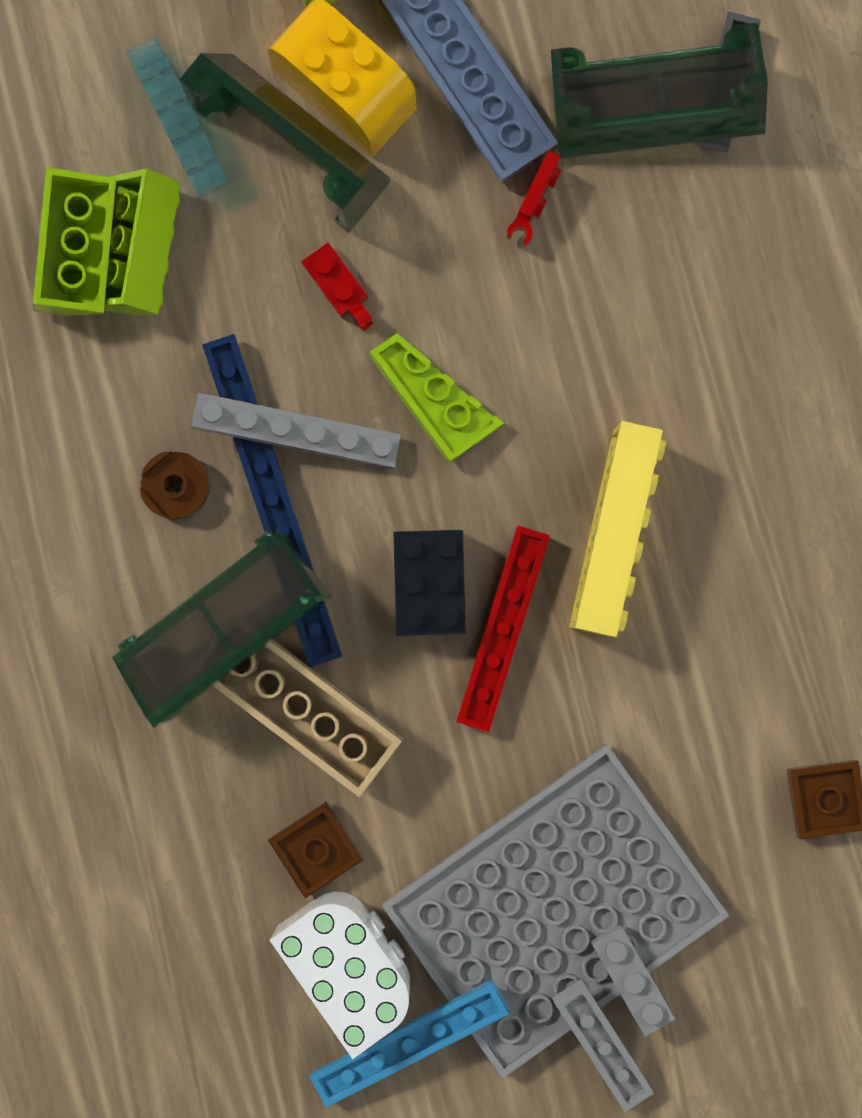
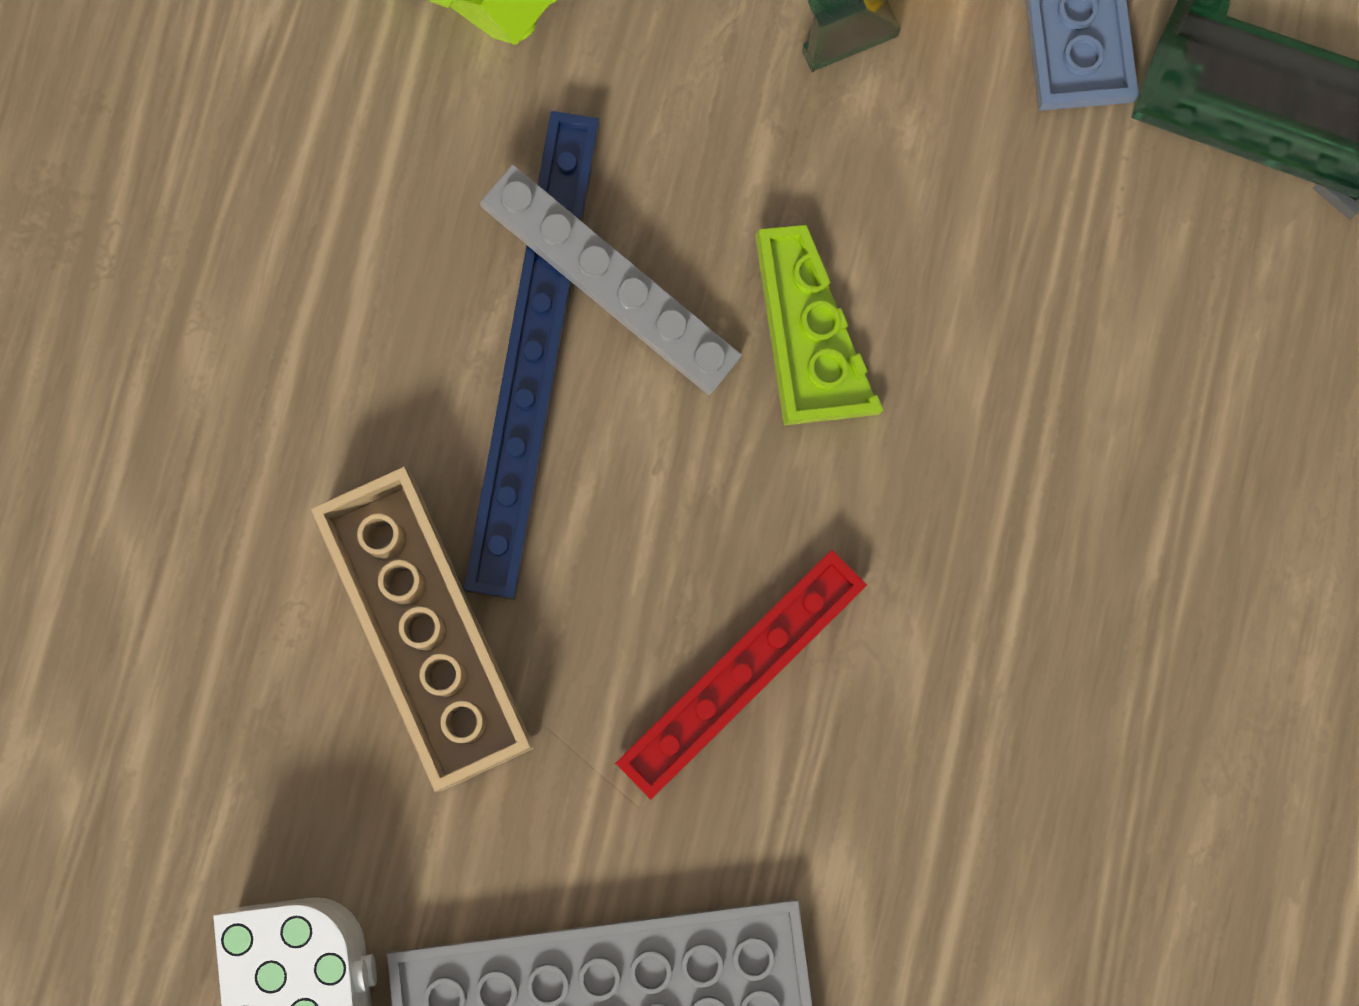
camera: 20 degrees right, 5 degrees down
windscreen [112,529,333,728] -> none
reddish brown plate [140,451,211,520] -> none
reddish brown plate [268,801,364,899] -> none
red plate [301,242,374,331] -> none
black brick [393,530,466,636] -> none
red plate [506,150,562,248] -> none
light yellow brick [569,421,666,637] -> none

